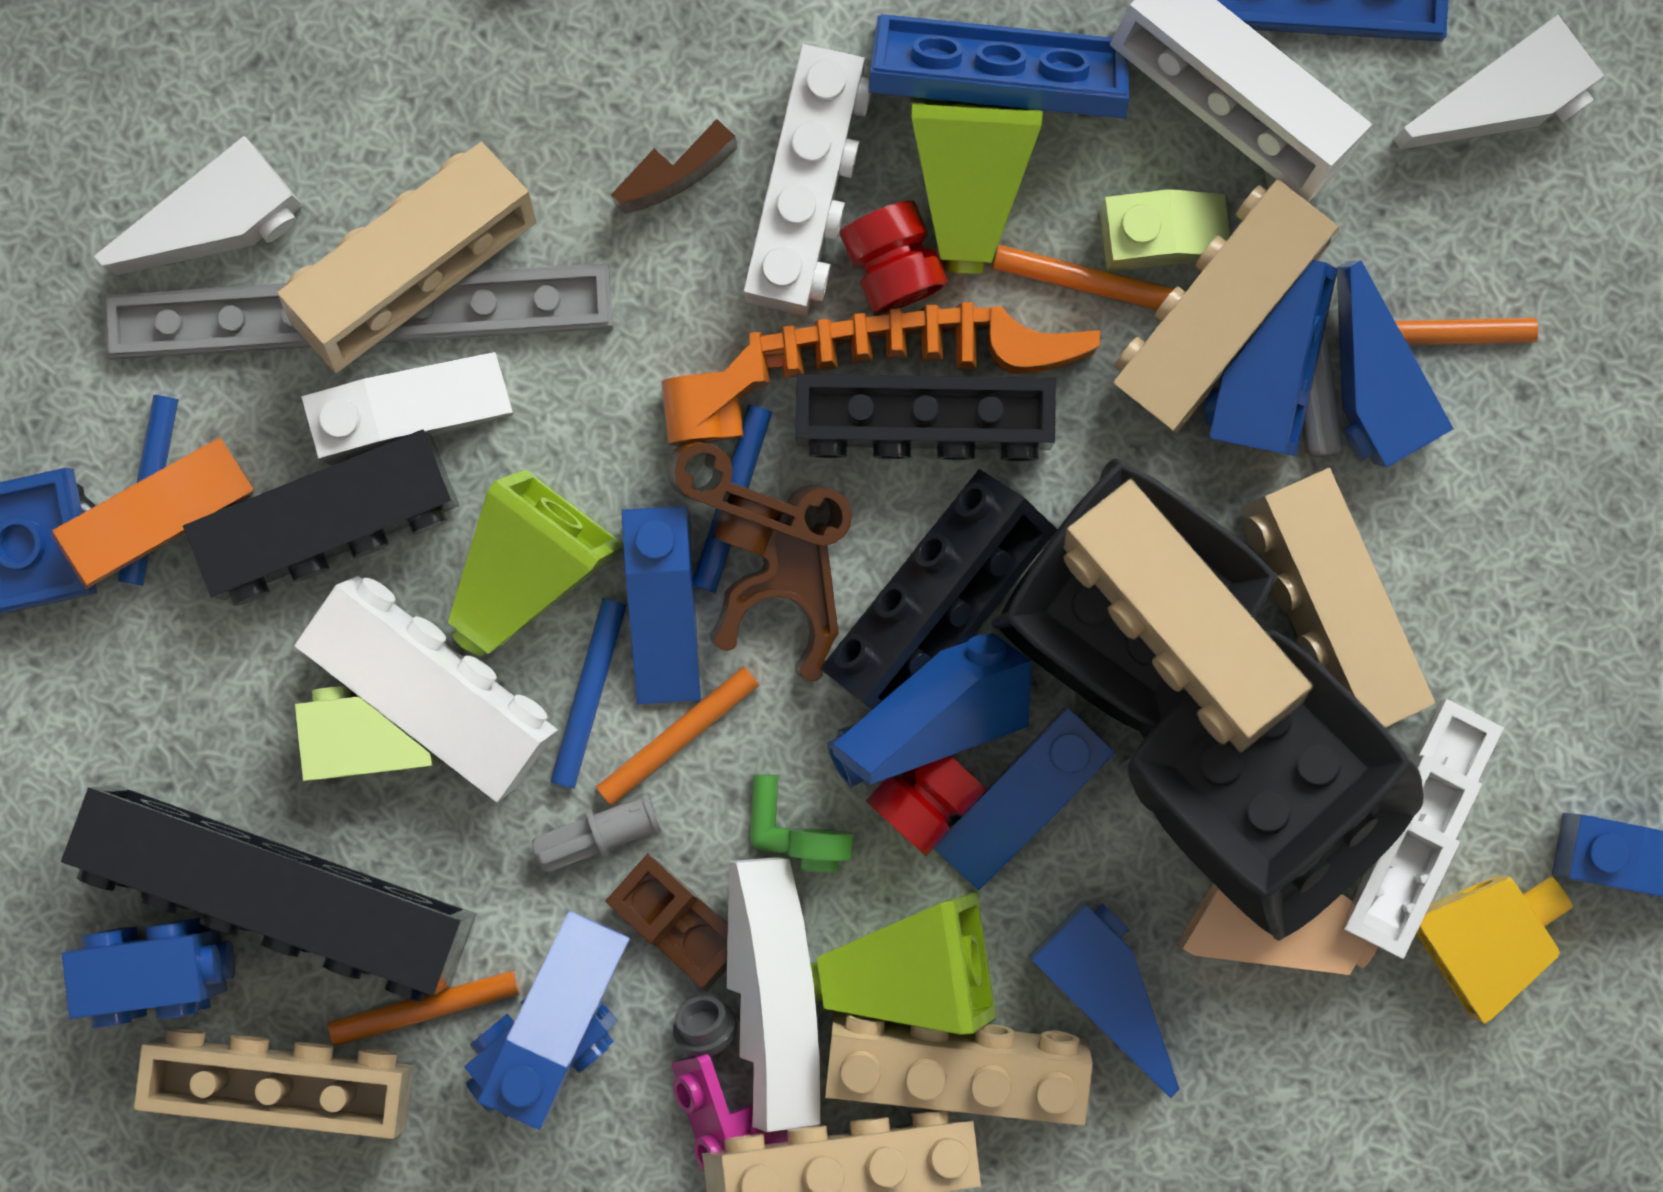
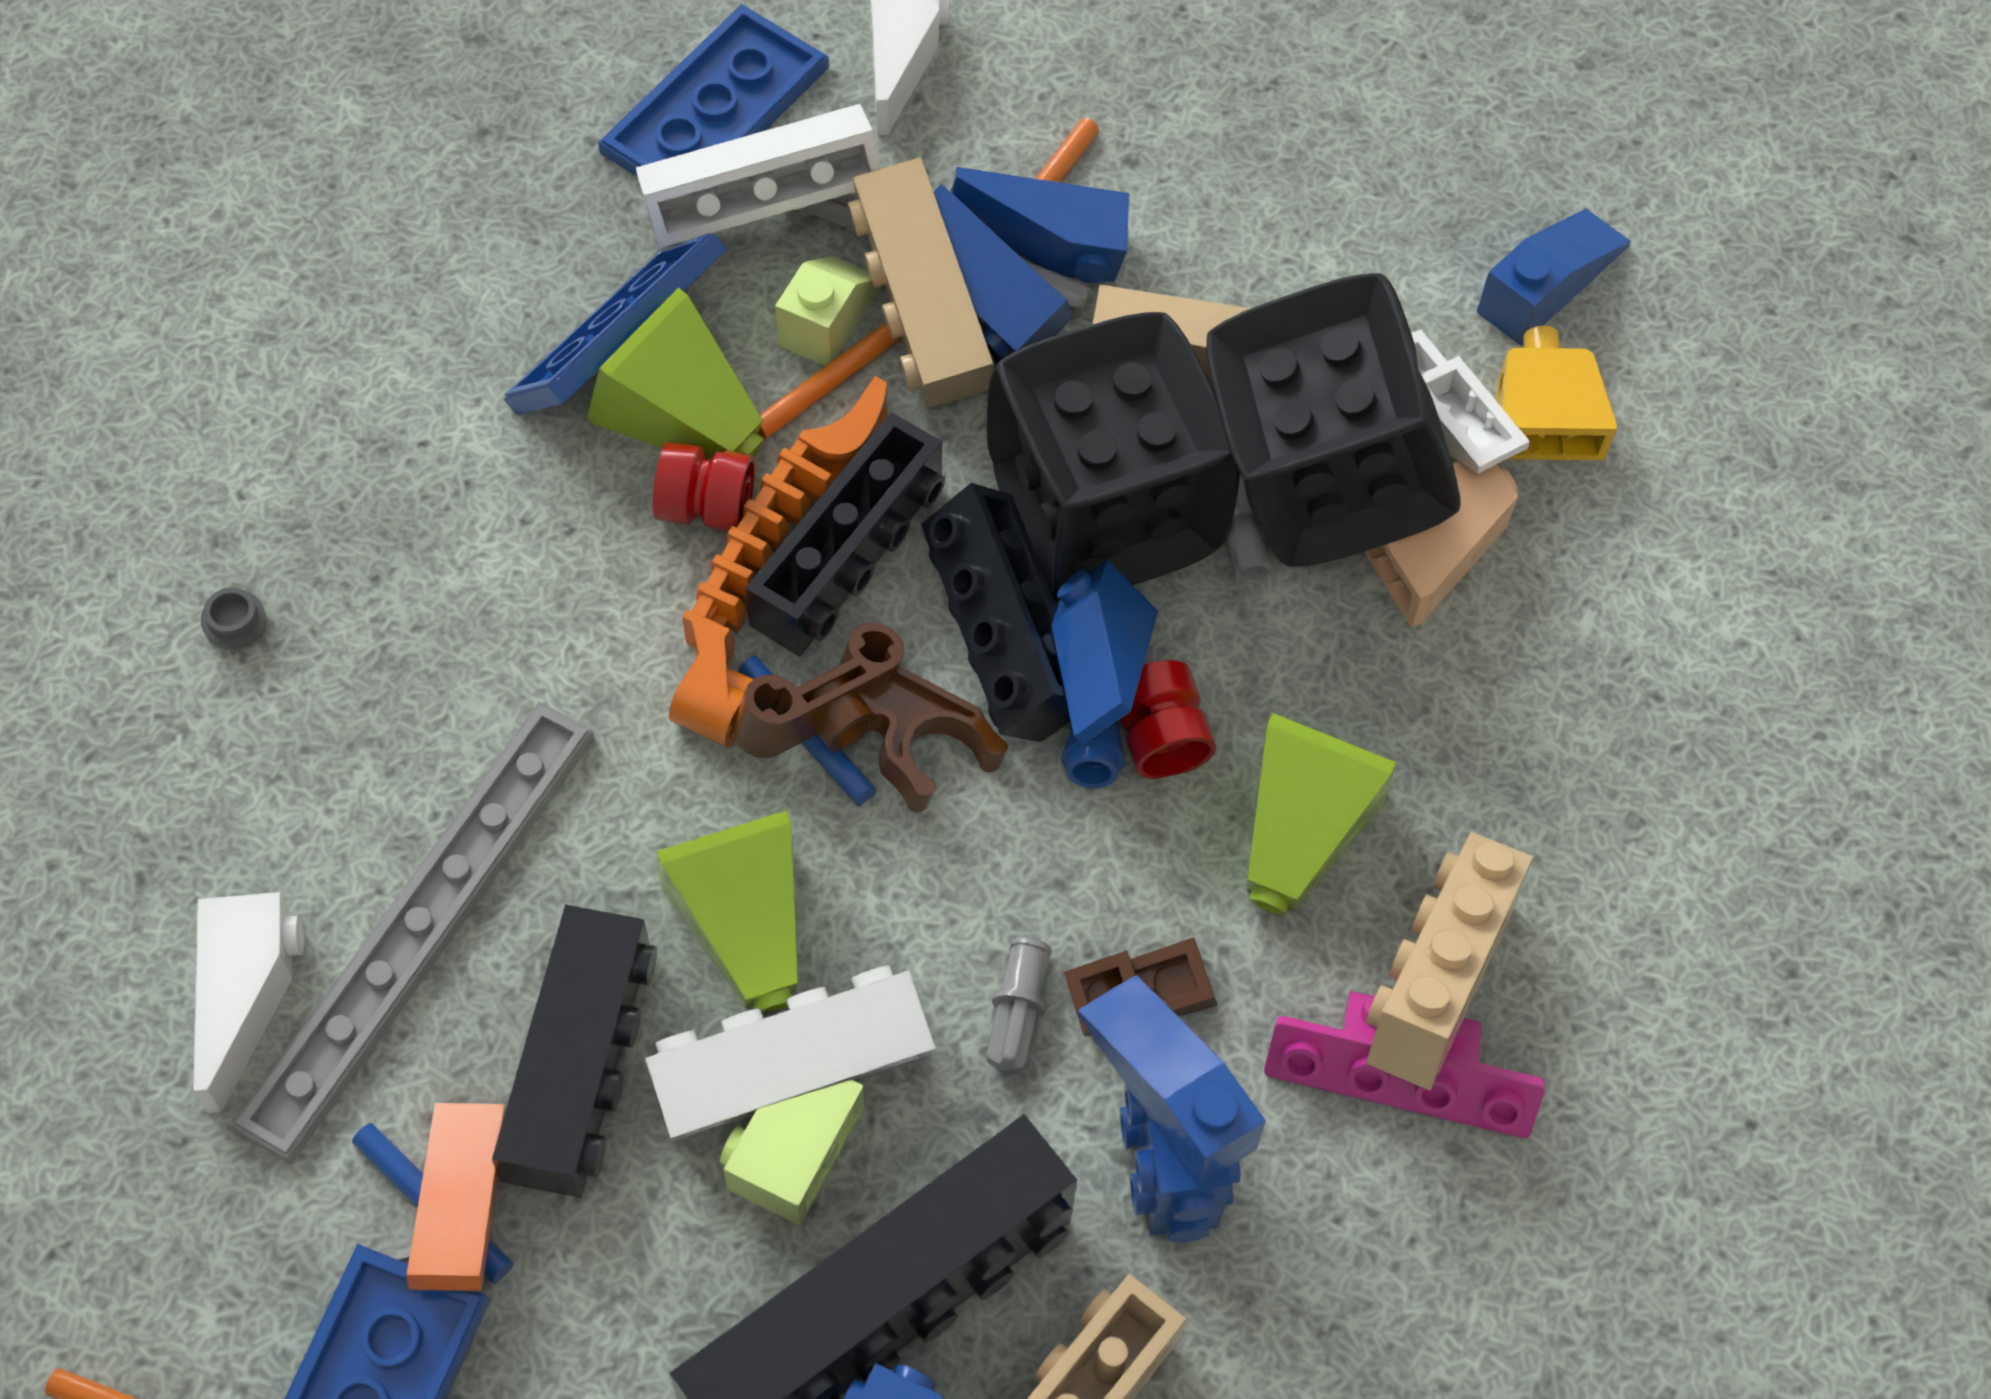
camera: 65 degrees left, 25 degrees down
tan brick [277,141,537,374] -> none
white slope [301,352,513,465] -> none
orange bar [328,970,520,1046] -> none
blue bar [550,598,627,789] -> none
orange bar [596,666,760,806] -> none
reddish brown slope [611,119,737,214] -> none
blue slope [622,506,701,705] -> none
dark grey plate [673,995,737,1057] -> none
white slope [726,857,821,1132] -> none
white brick [744,43,872,317] -> none
bright green plate [749,774,854,872] -> none
tan brick [825,1012,1093,1126] -> none
blue slope [934,707,1115,891] -> none
blue slope [1028,901,1180,1098] -> none
tan brick [1064,479,1312,753] -> none

